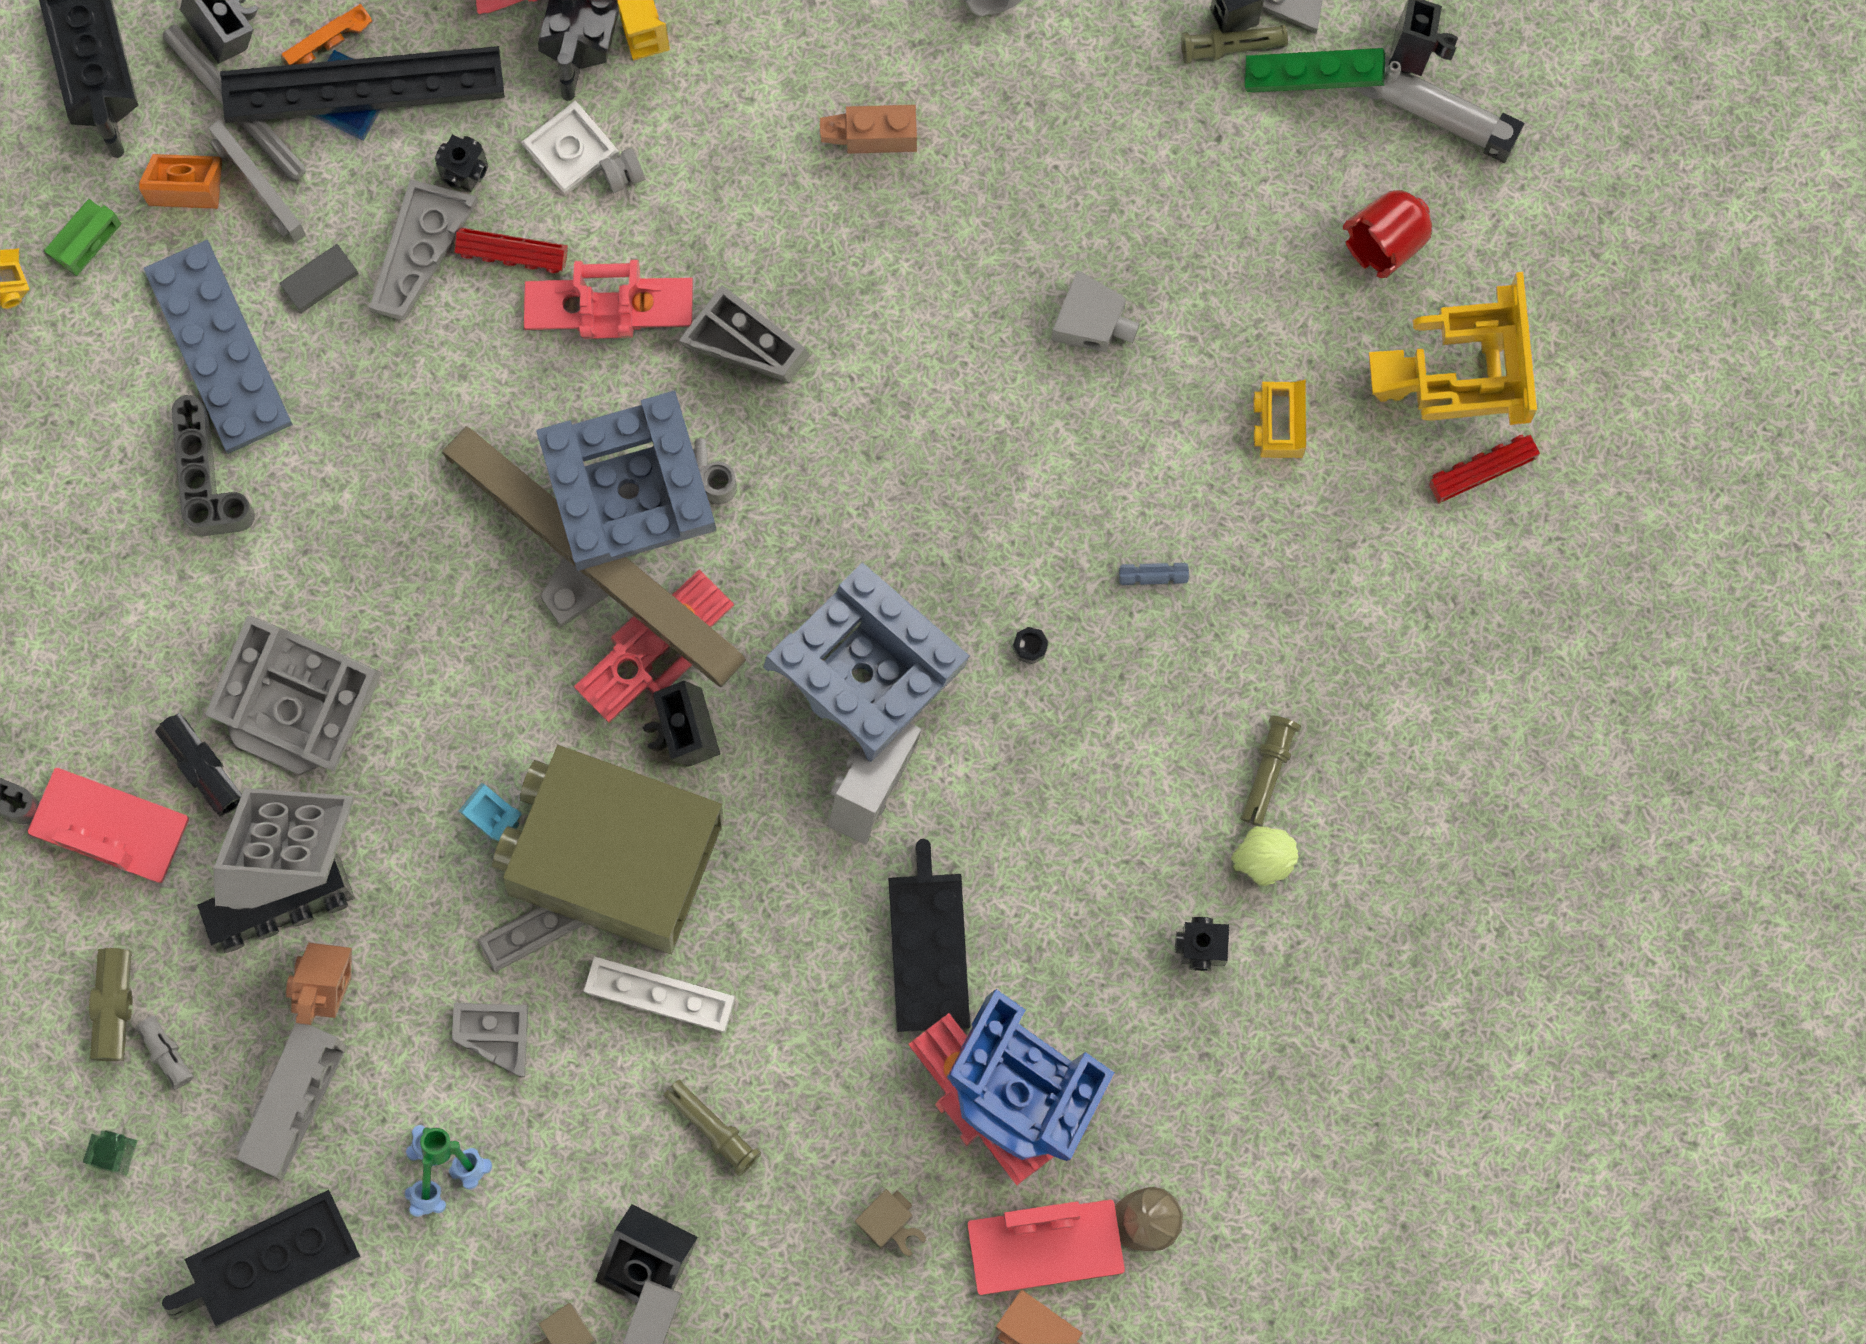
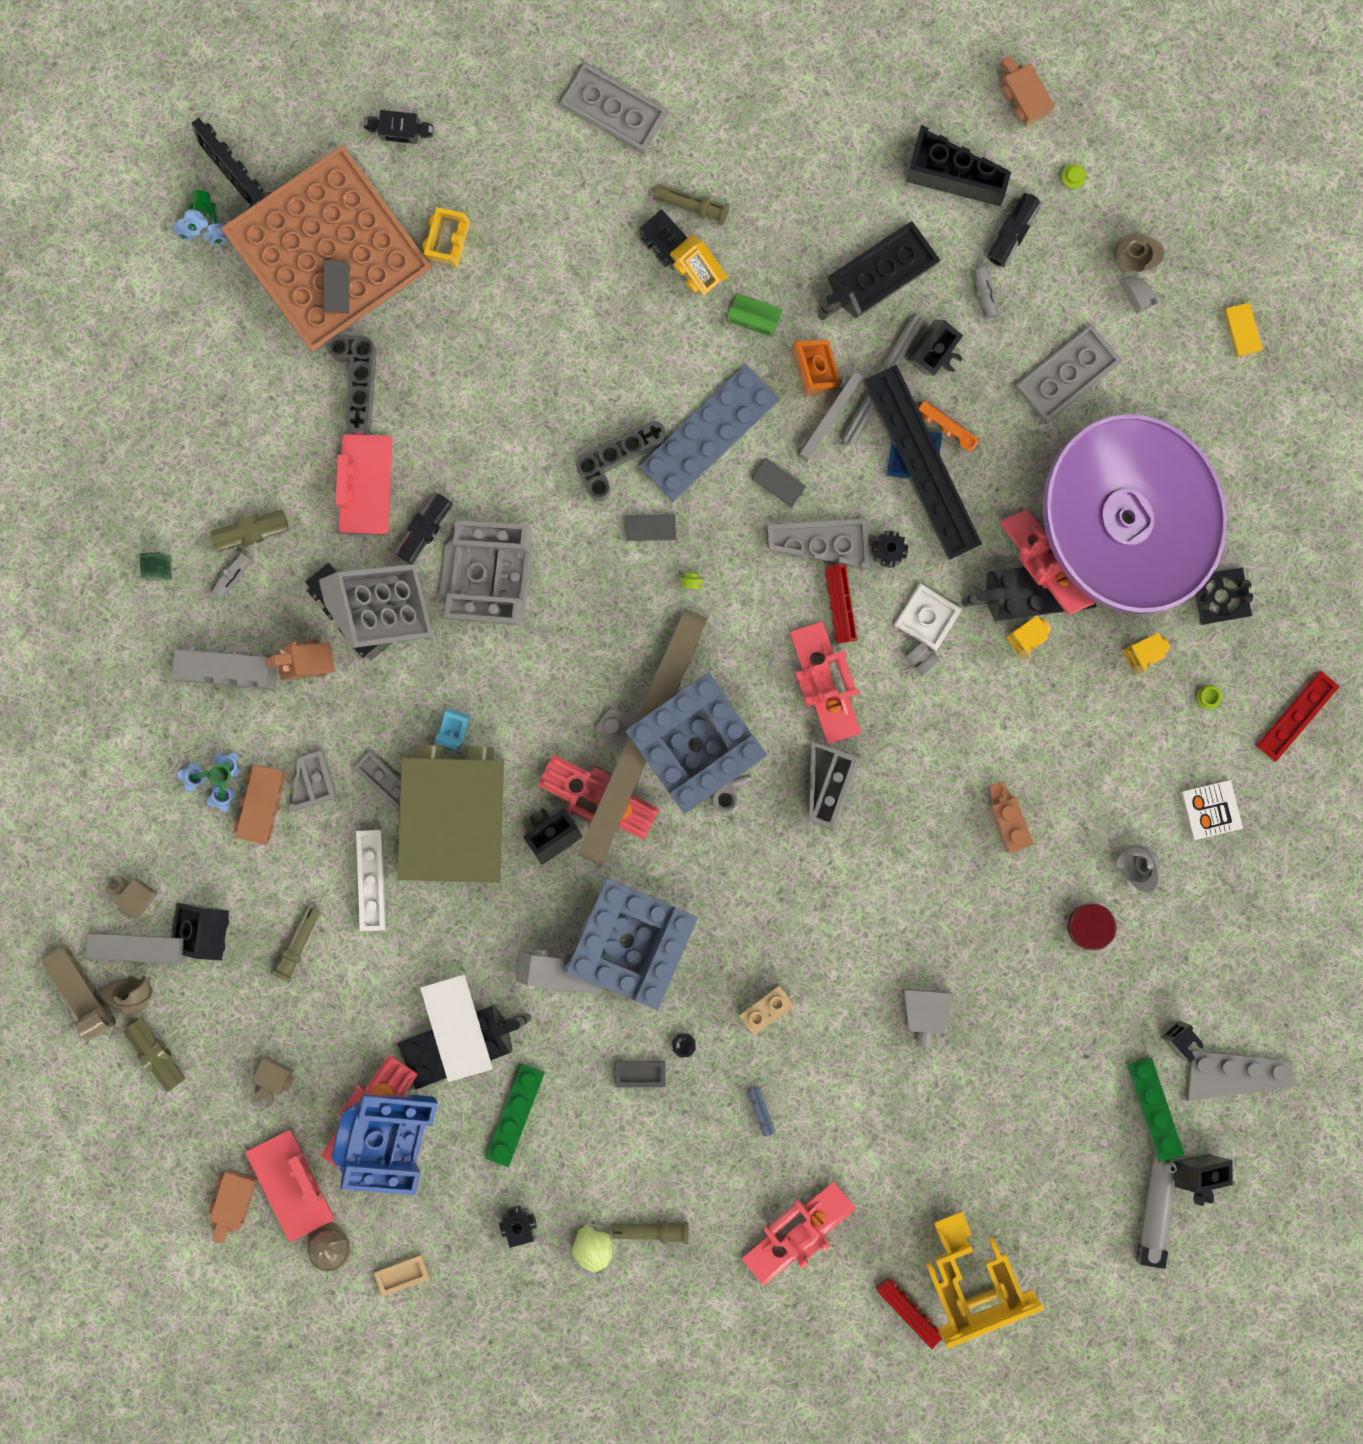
camera: 75 degrees right, 10 degrees up
black hinge [162,1190,361,1329] -> none
olive pin [1181,25,1288,64] -> none
yellow window [1253,379,1306,458] -> none
red cylinder [1343,190,1432,278] -> none
none -> nougat brick [234,764,287,845]
none -> tan tile [374,1254,430,1297]
none -> white sticker [420,975,493,1082]
none -> green plate [485,1063,545,1168]
none -> dark grey tile [615,1061,666,1088]
none -> dark grey tile [626,514,676,541]
none -> lime plate [679,572,704,589]
none -> tan window [738,984,794,1035]
none -> coral piece [741,1181,857,1286]
none -> dark red head [1067,903,1117,951]

